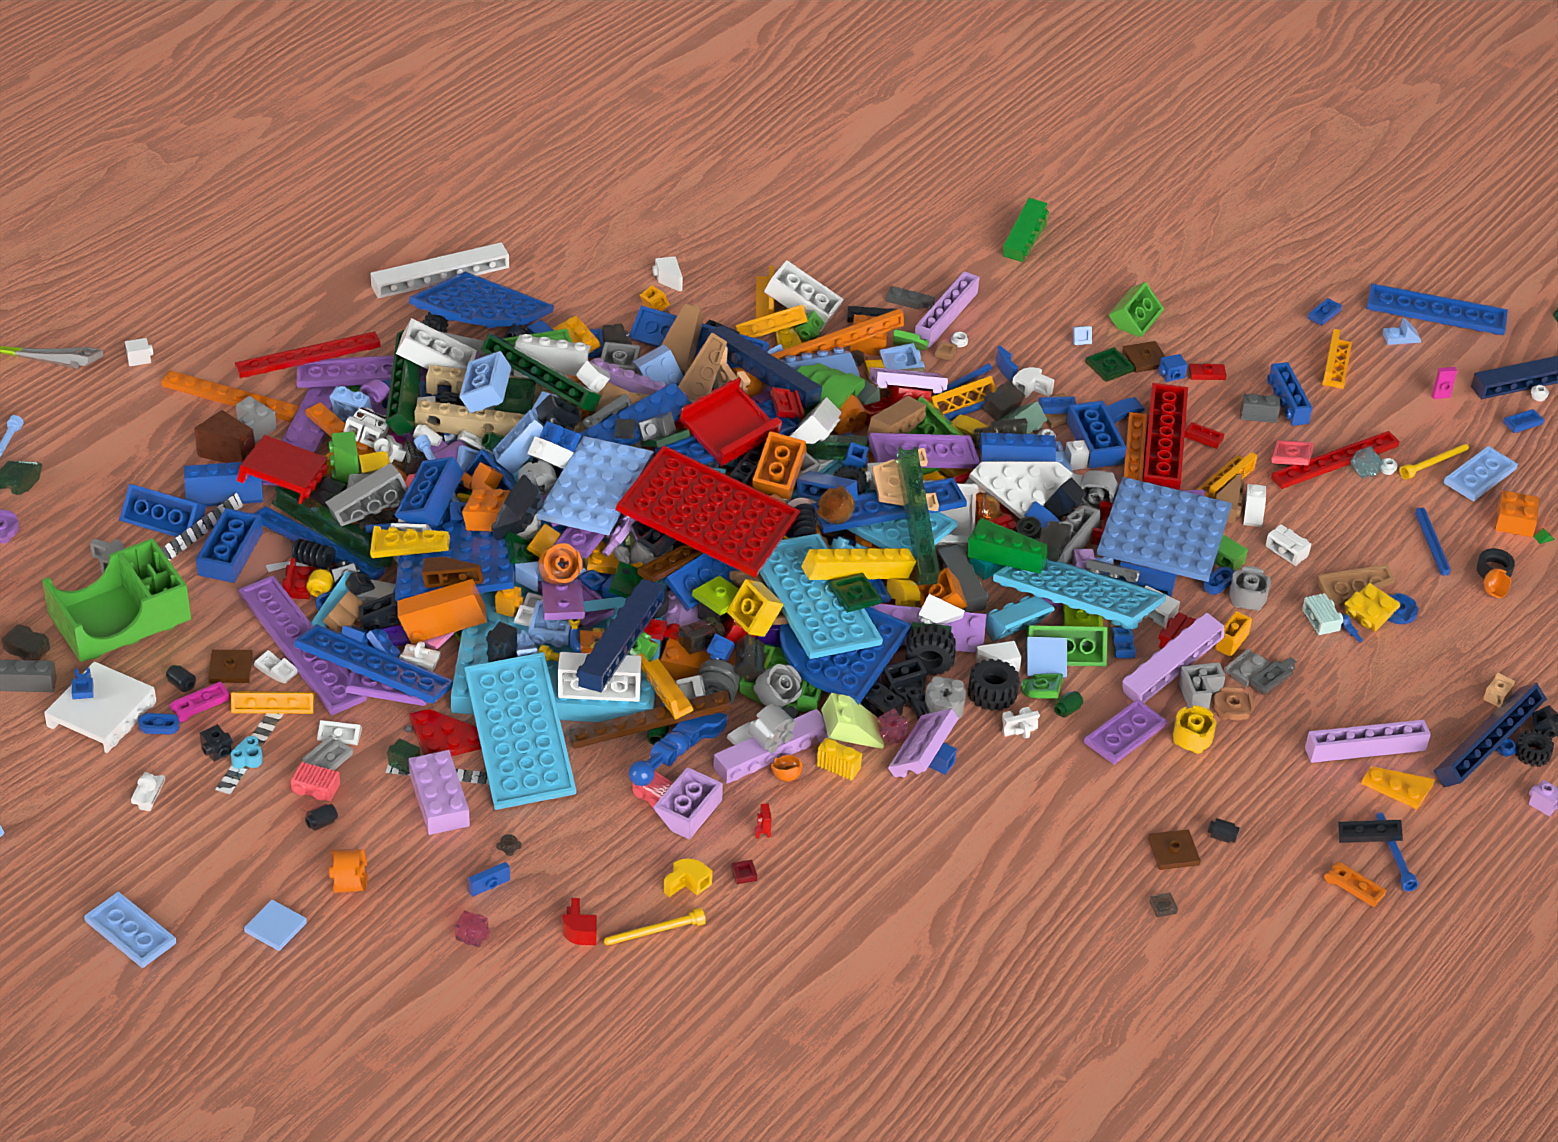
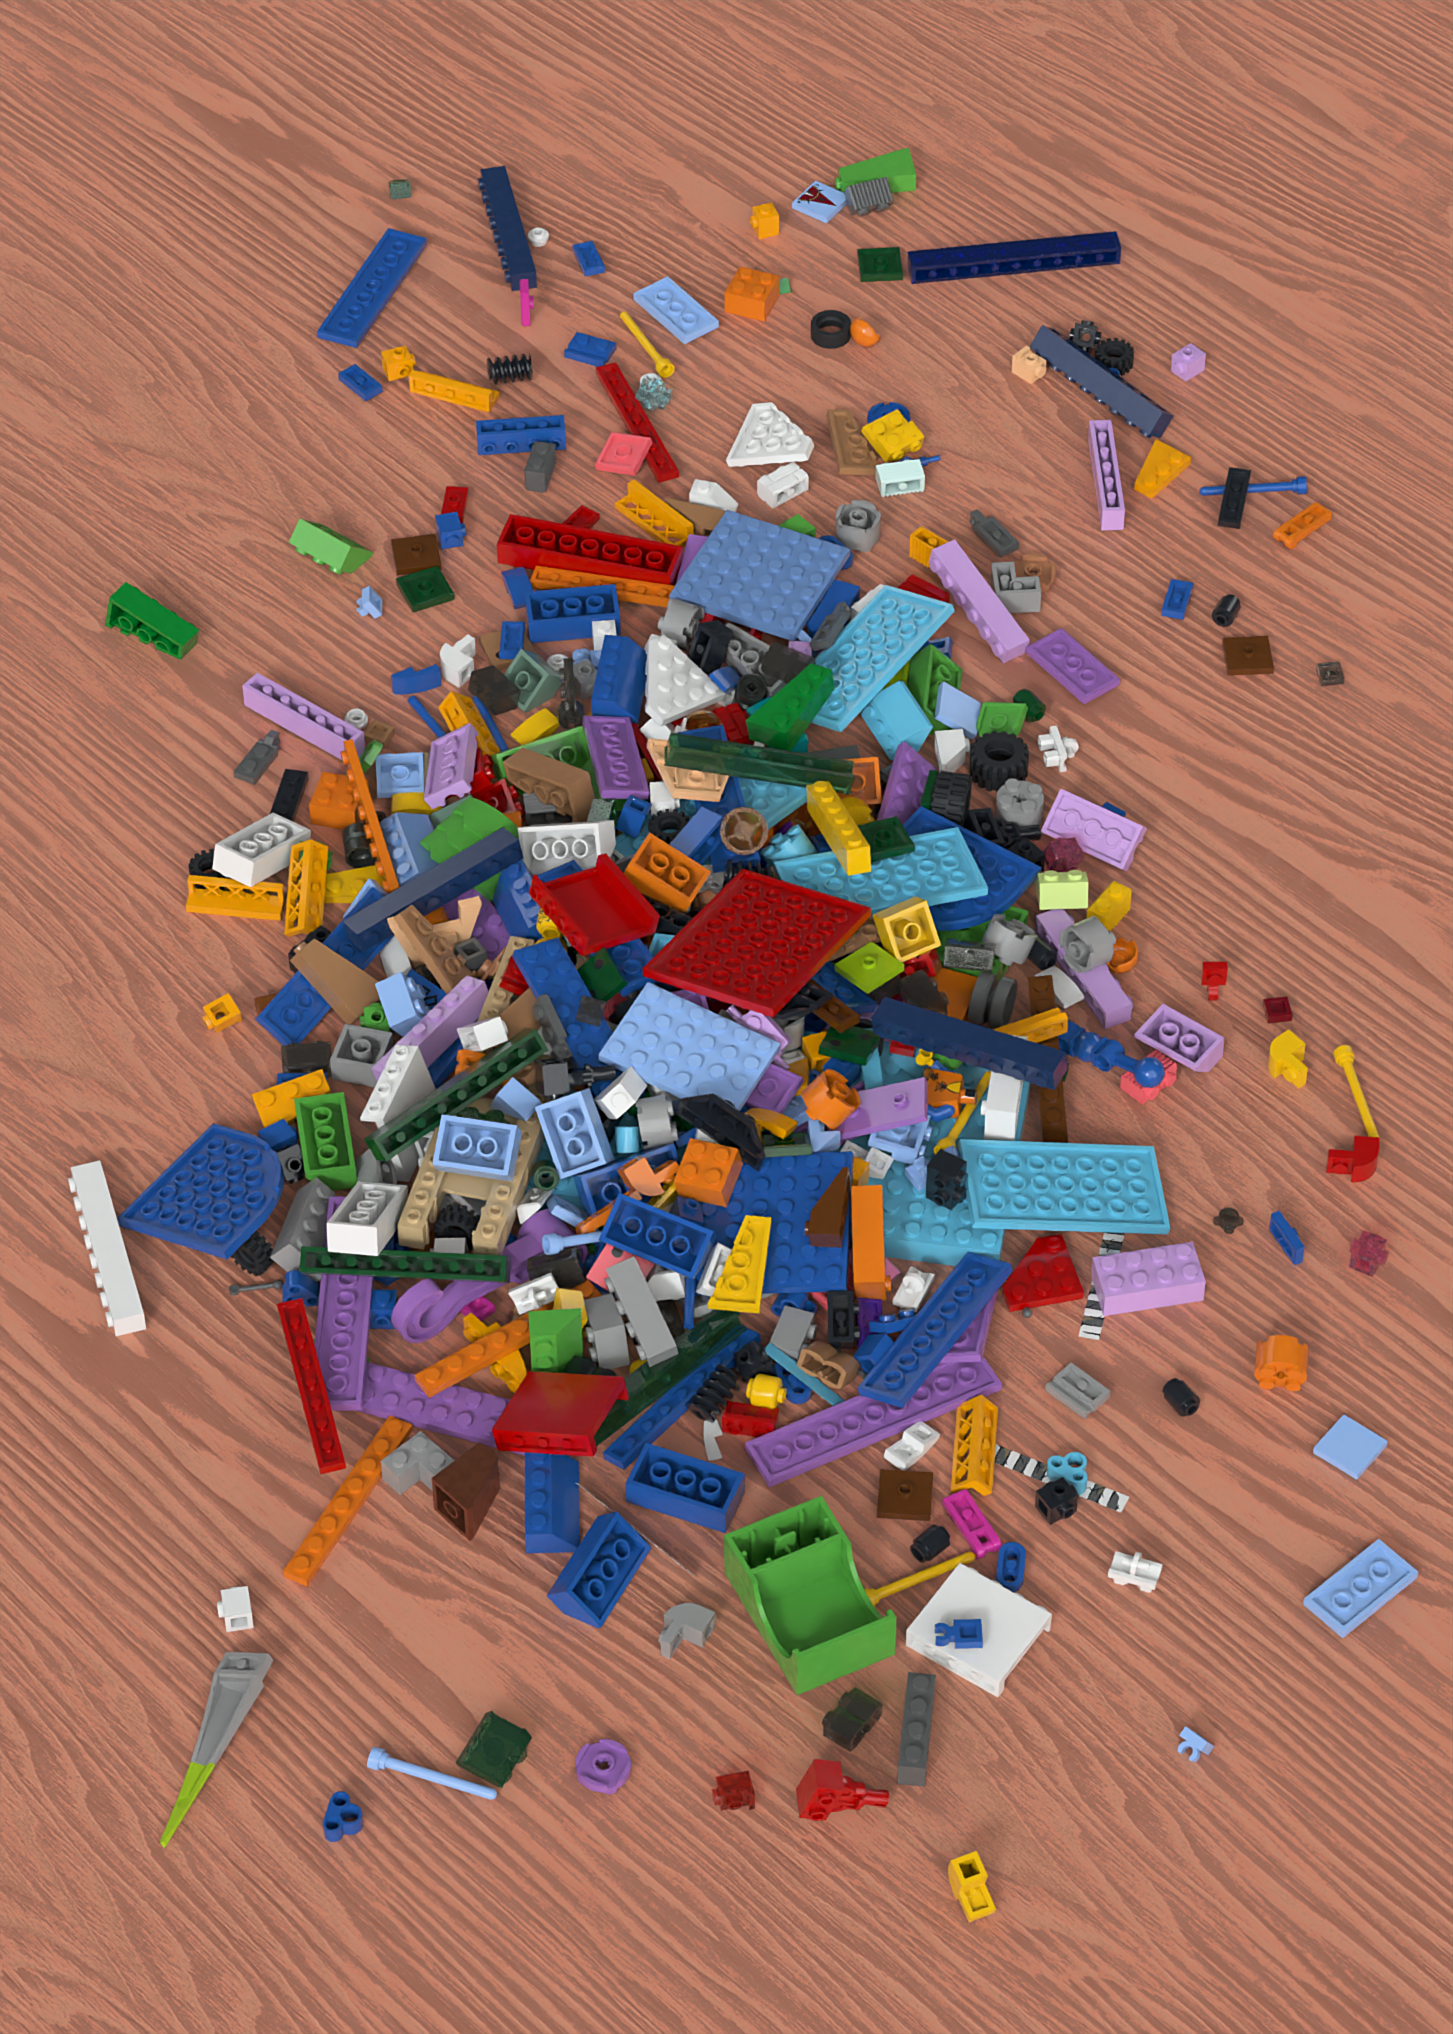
camera: 80 degrees left, 5 degrees up
coral brick [291,762,340,801] -> none
white slope [317,720,362,745] -> none
light blue plate [330,386,372,423] -> none
white hips [343,407,389,448] -> none
black slope [345,573,375,596] -> none
clear green brick [387,738,420,774] -> none
white cone [413,424,442,447] -> none
blue slope [539,421,581,452] -> none
dark grey slope [636,411,676,441] -> none
white slope [652,256,683,291] -> none
light grey panel [676,675,706,700] -> none
blue brick [707,634,735,662] -> none
red plate [770,387,804,419] -> none
white slope [918,594,965,625] -> none
yellow brick [1173,705,1216,754] -> none
light grey plate [1224,648,1271,687] -> none
light blue slope [1382,317,1421,345] -> none
blue axle [1415,507,1451,576] -> none
none -> light orange brick [381,345,416,381]
none -> black piece [487,353,533,385]
none -> blue plate [564,332,616,367]
none -> white plate [726,402,814,467]
none -> yellow piece [864,1552,975,1607]
none -> blue plate [1161,579,1193,620]

